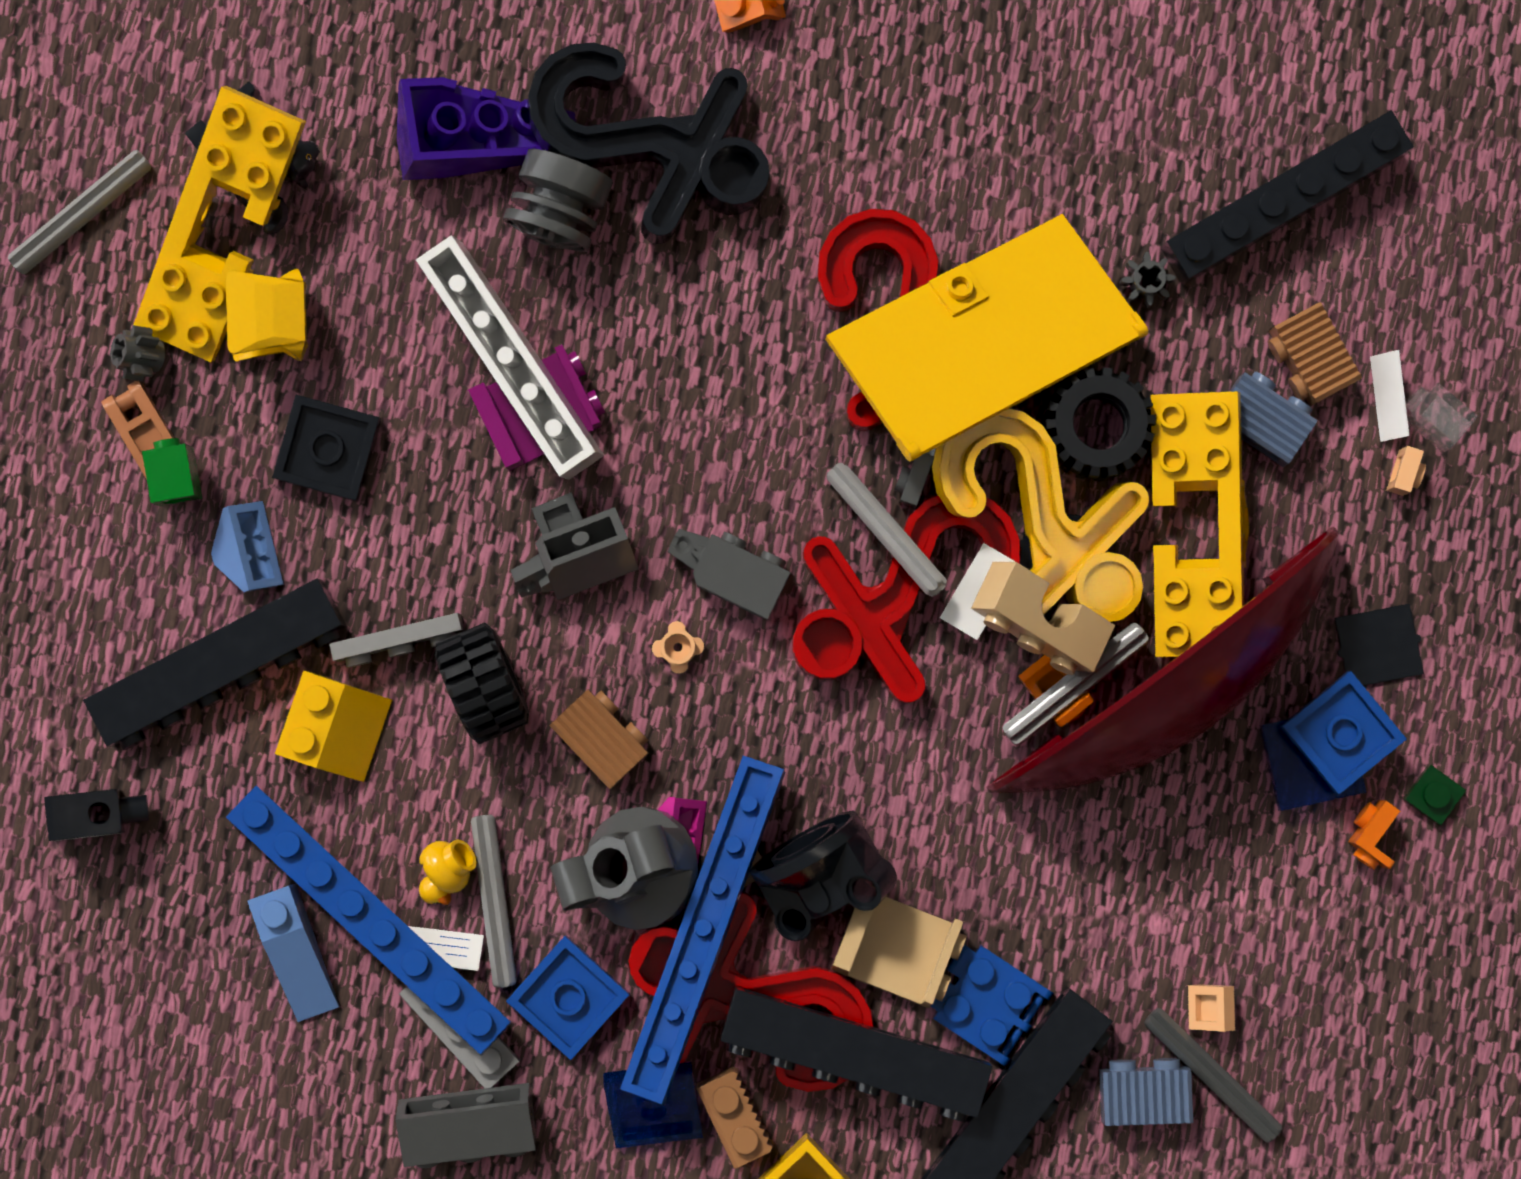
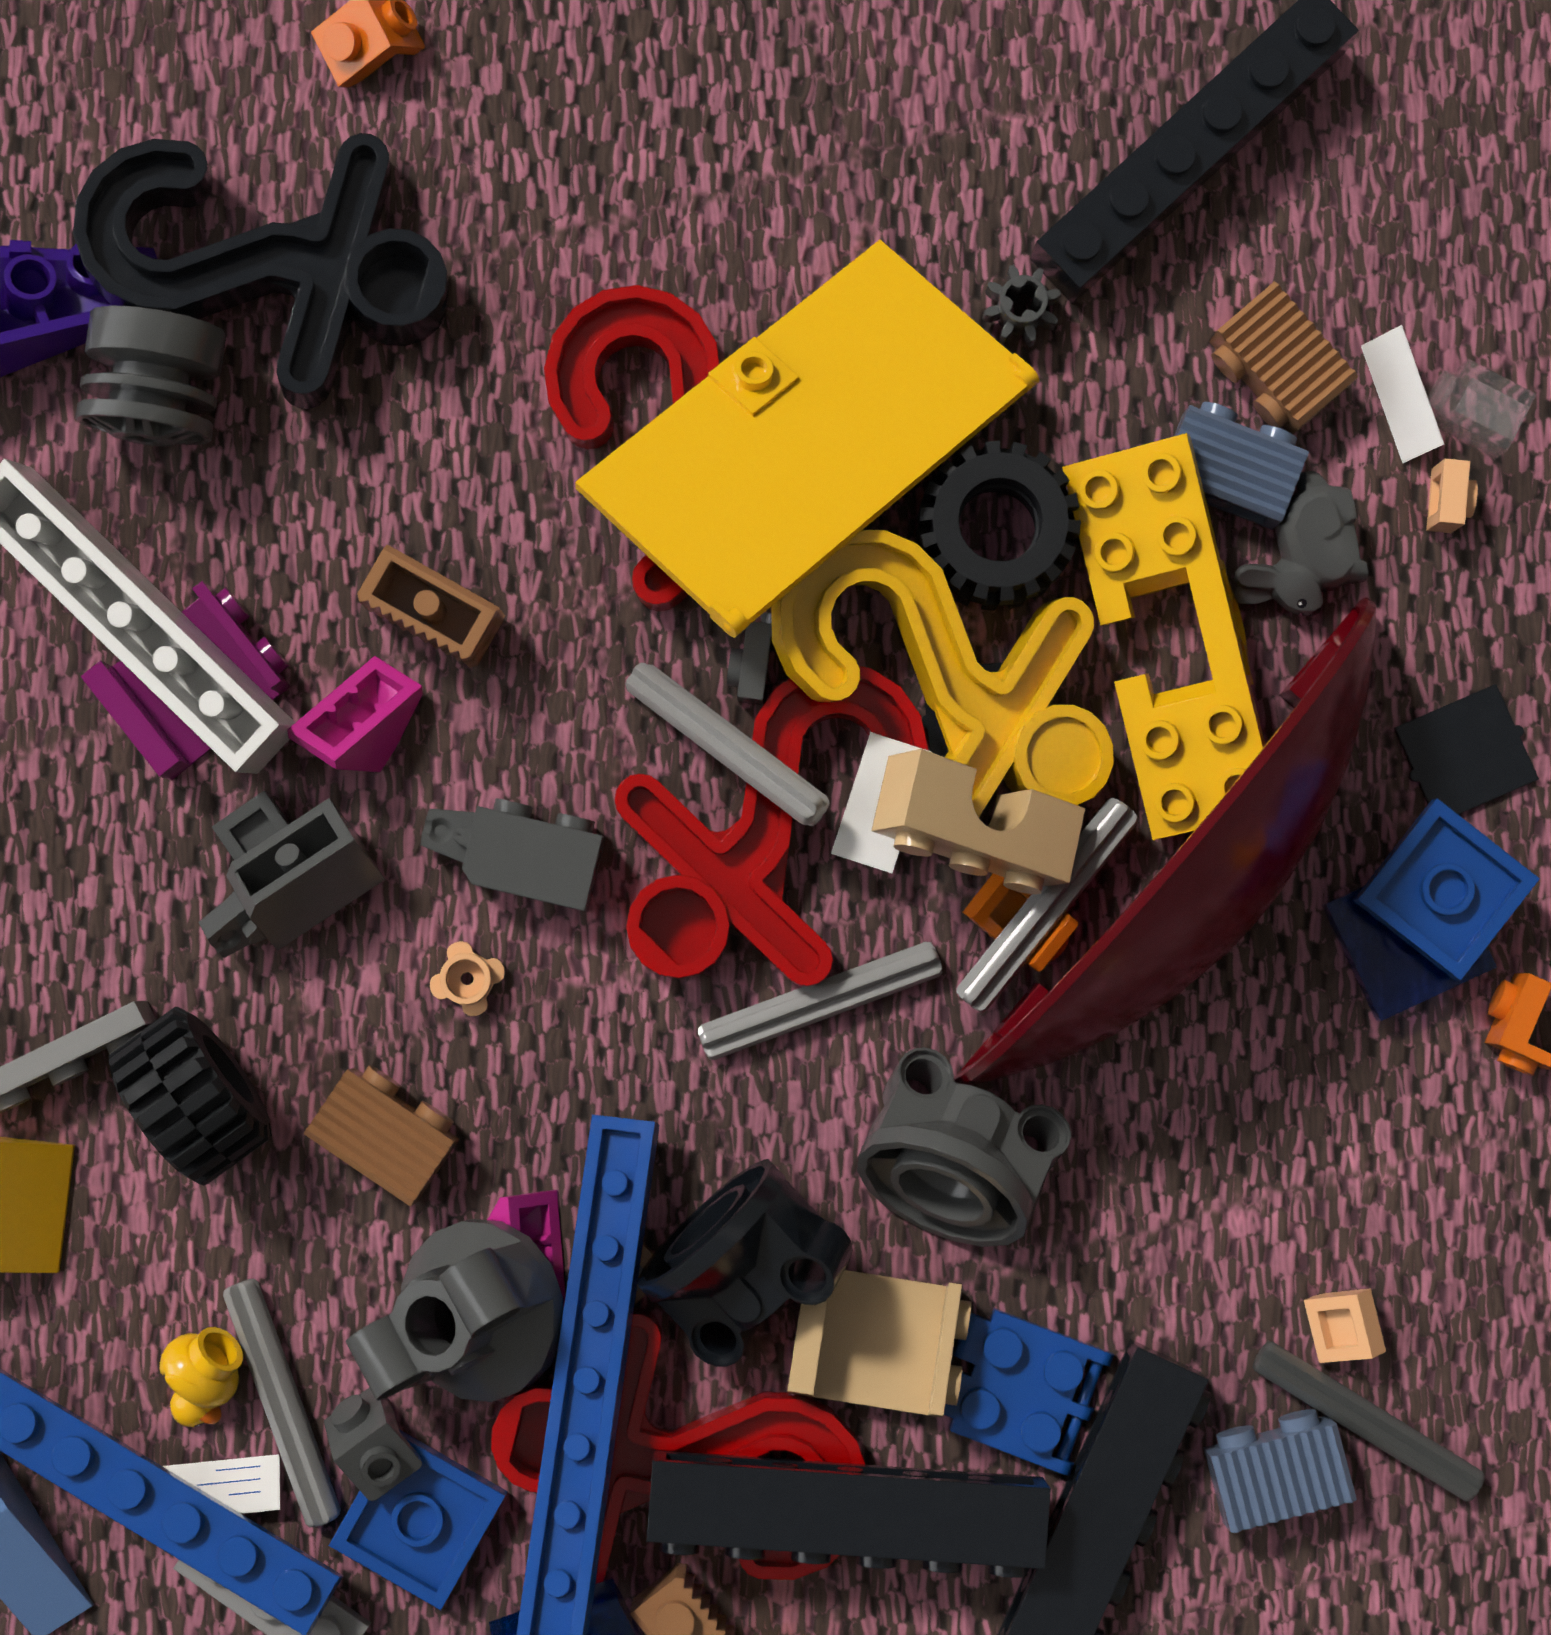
camera: 15 degrees left, 0 degrees up
none -> dark pink slope [287,656,423,772]
none -> dark grey bracket [324,1387,422,1501]
none -> medium nougat brick [357,544,505,668]
none -> light grey axle [698,942,942,1060]
none -> dark grey piece [857,1047,1071,1247]
none -> dark grey animal [1234,470,1368,616]

